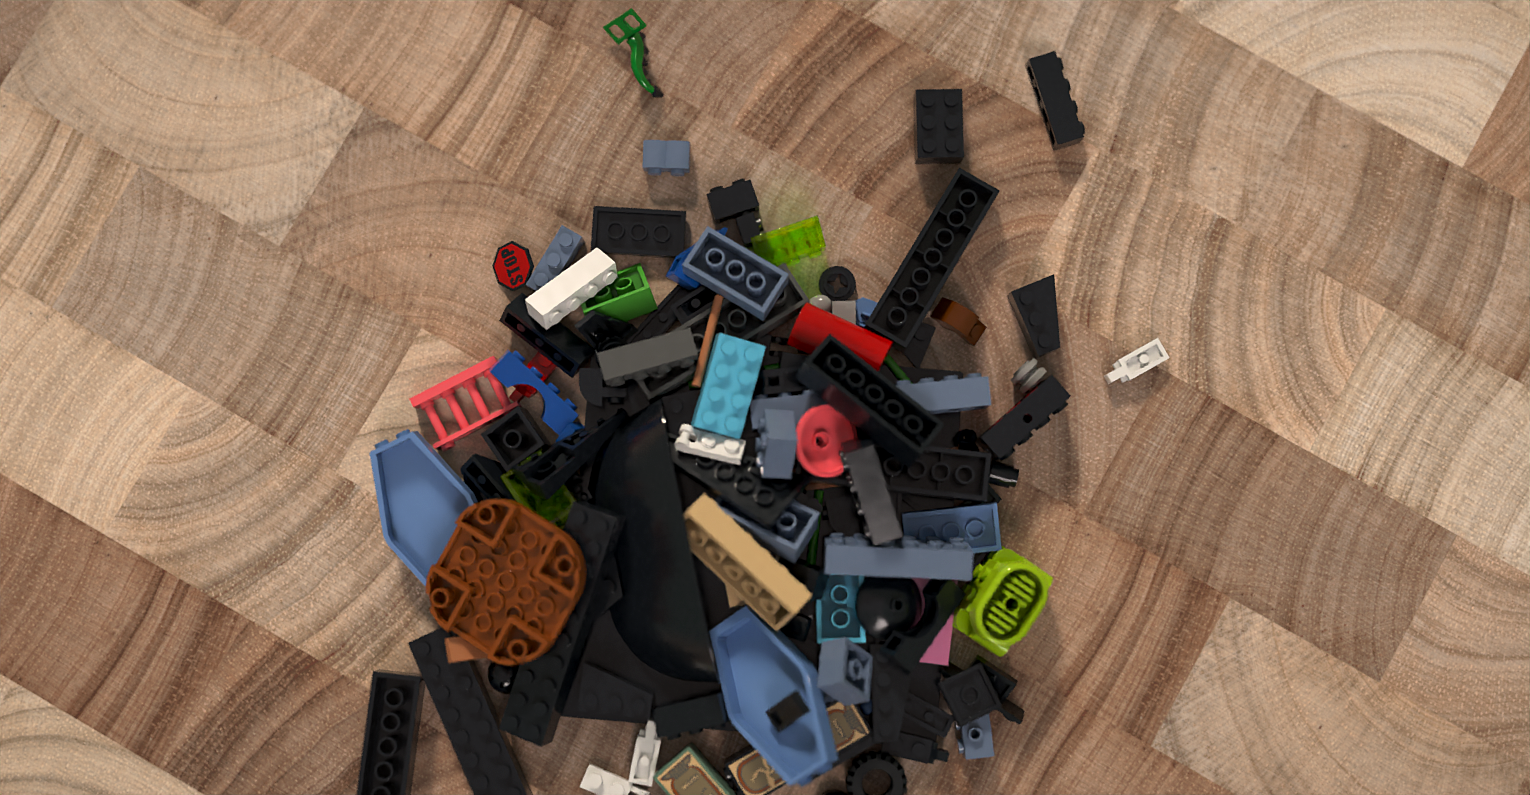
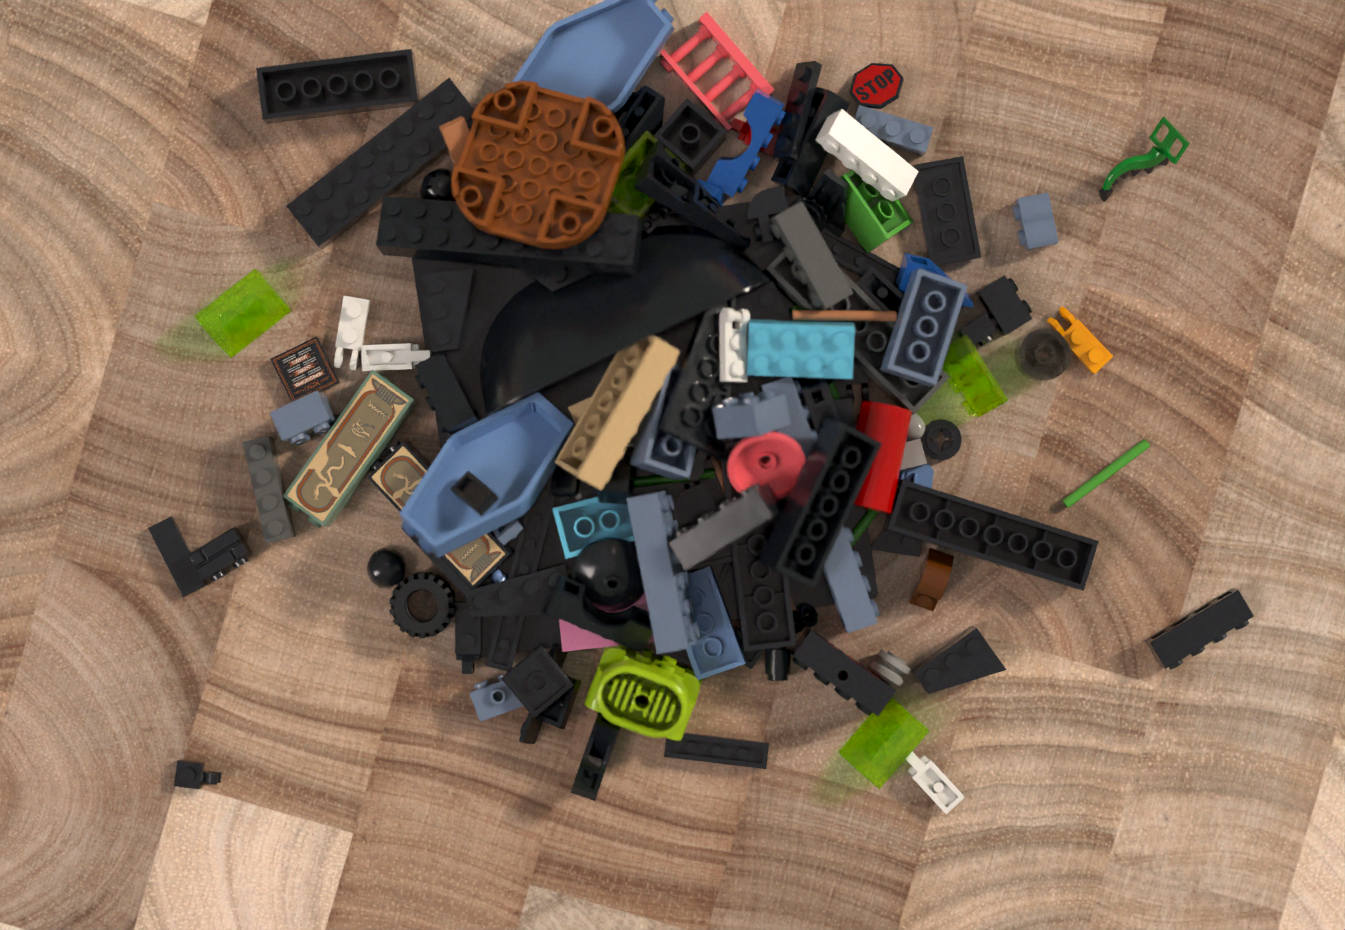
camera: 75 degrees right, 5 degrees up
sand blue brick [817,637,873,706] -> none
black brick [913,89,964,164] -> none
none -> black arch [570,712,621,801]
none -> black plate [664,732,769,769]
none -> black plate [772,61,822,162]
none -> clear neon green slope [838,697,930,790]
none -> clear smoke brick [1015,328,1071,381]
none -> light orange hinge [1046,306,1113,374]
none -> bright green bar [1062,439,1150,508]

